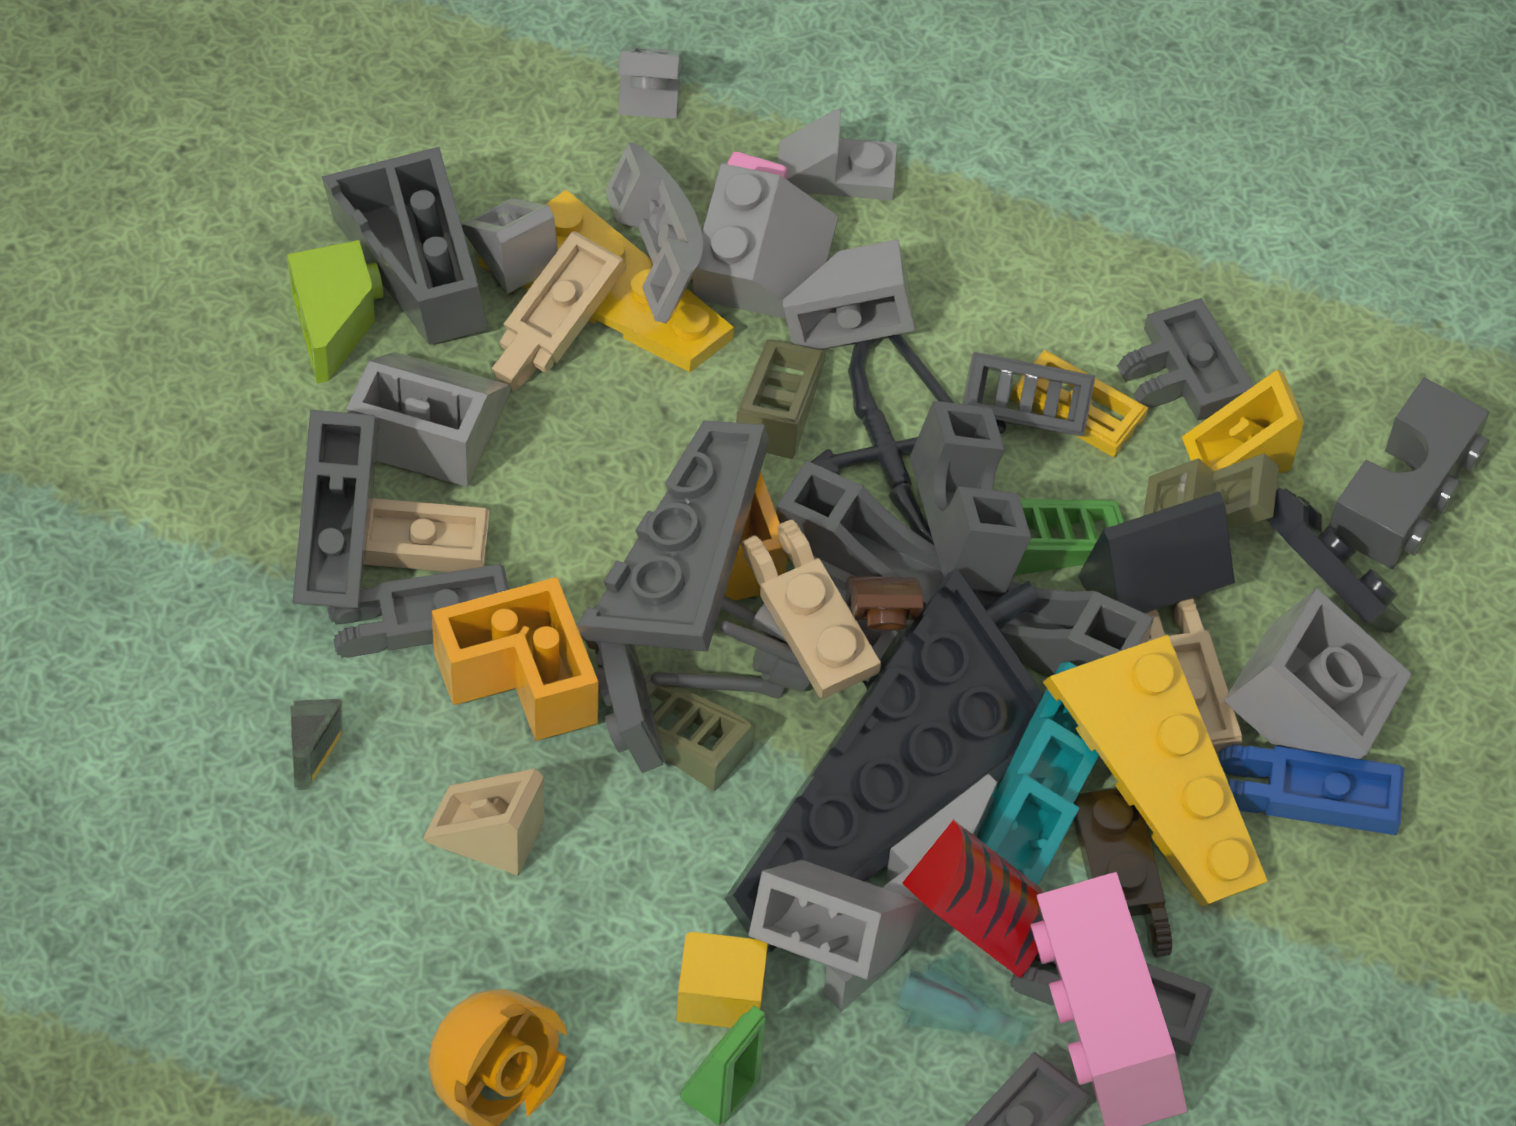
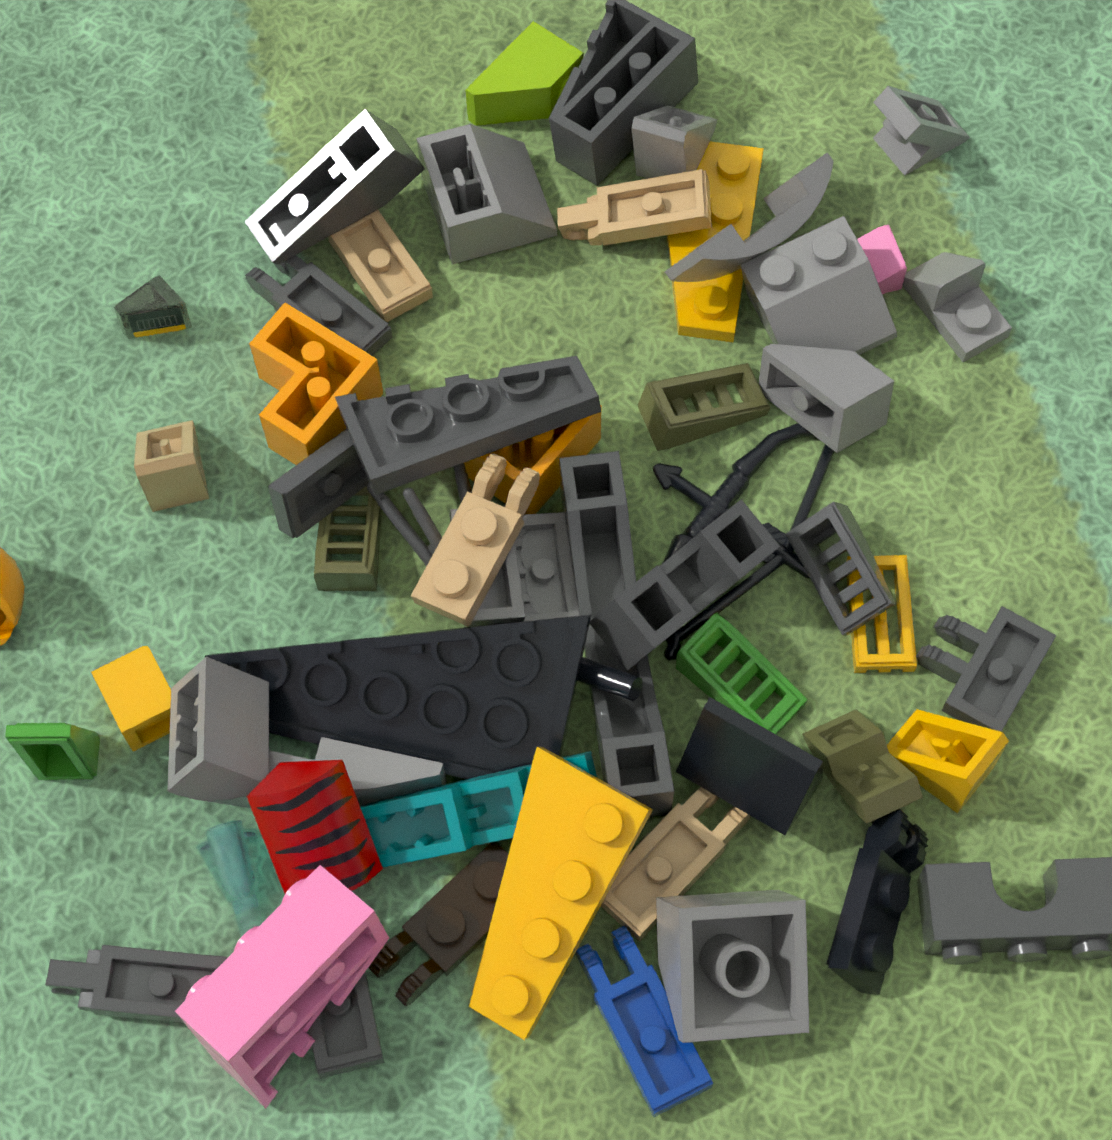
camera: 60 degrees right, 10 degrees up
reddish brown slope [846,576,923,630] -> none

